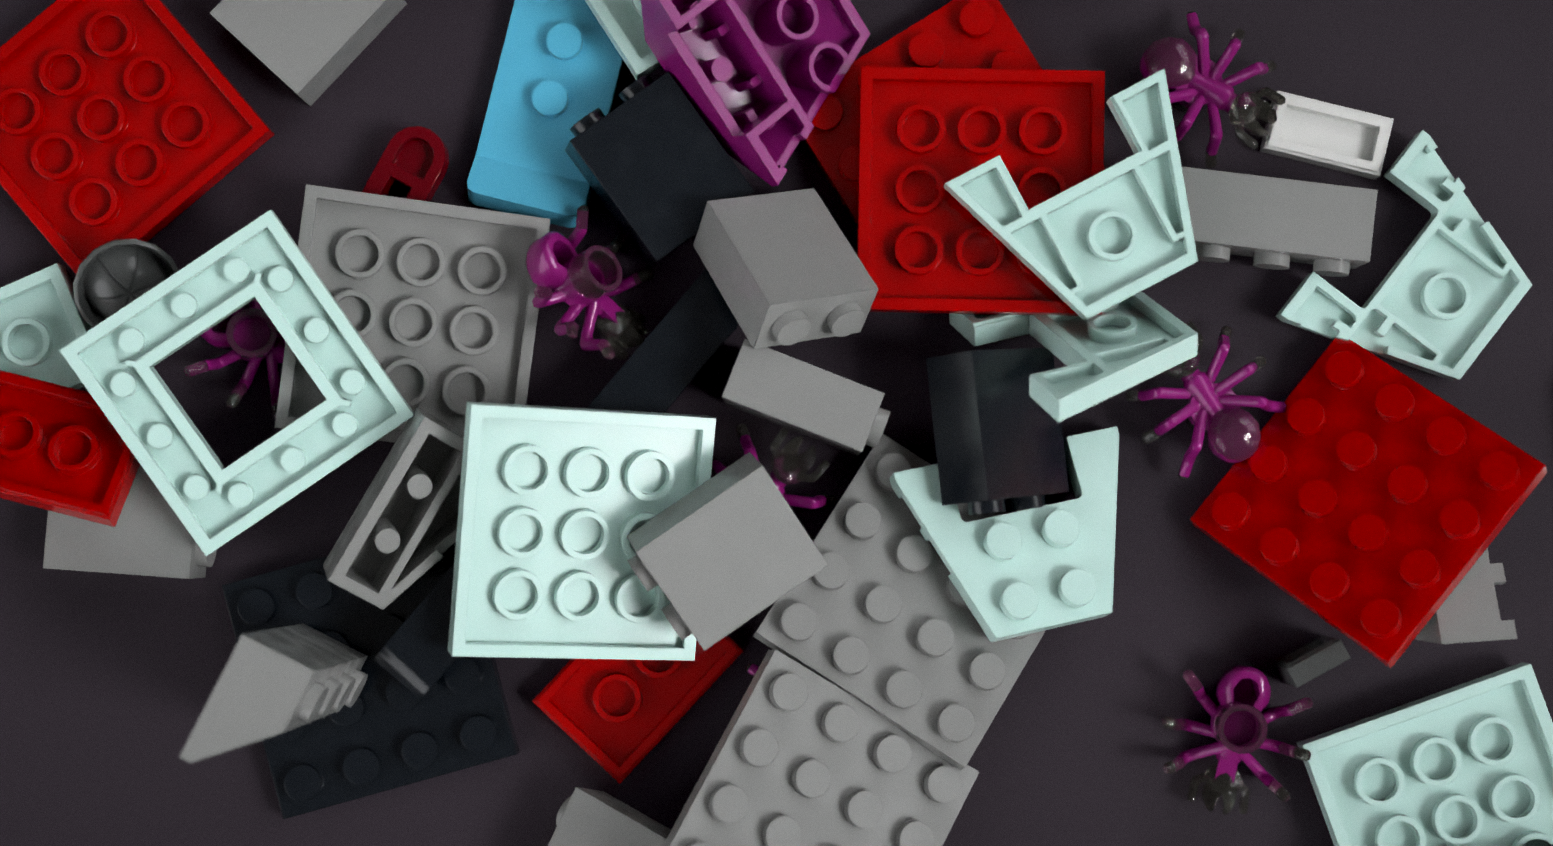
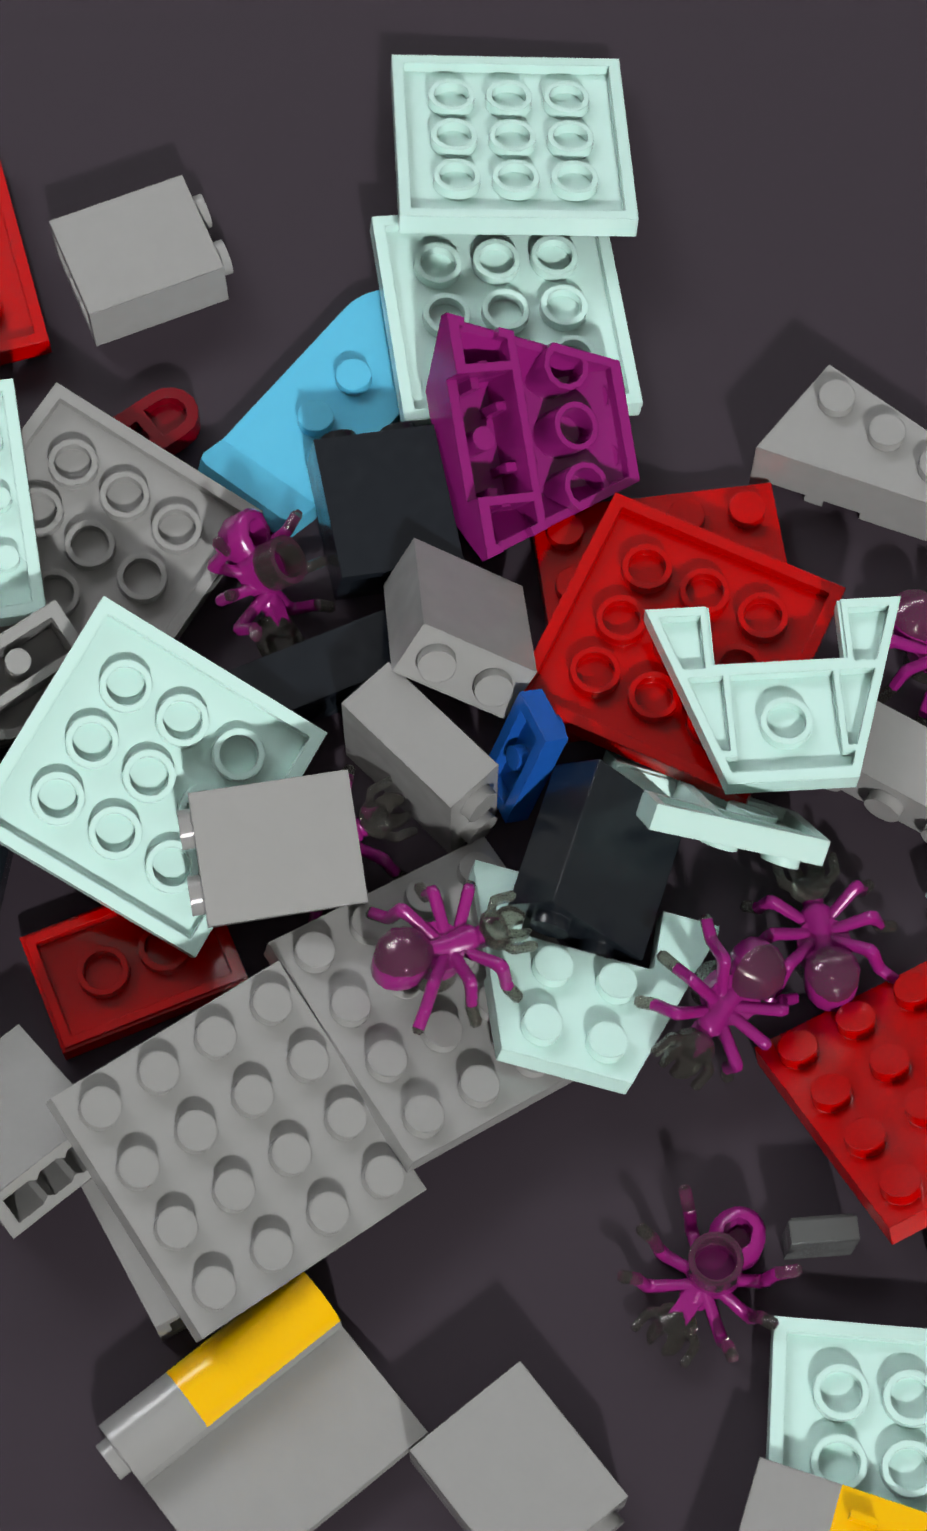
camera: 20 degrees right, 20 degrees down
none -> animal [365,880,538,1035]
none -> blue plate [489,689,569,823]
none -> animal [634,914,800,1091]

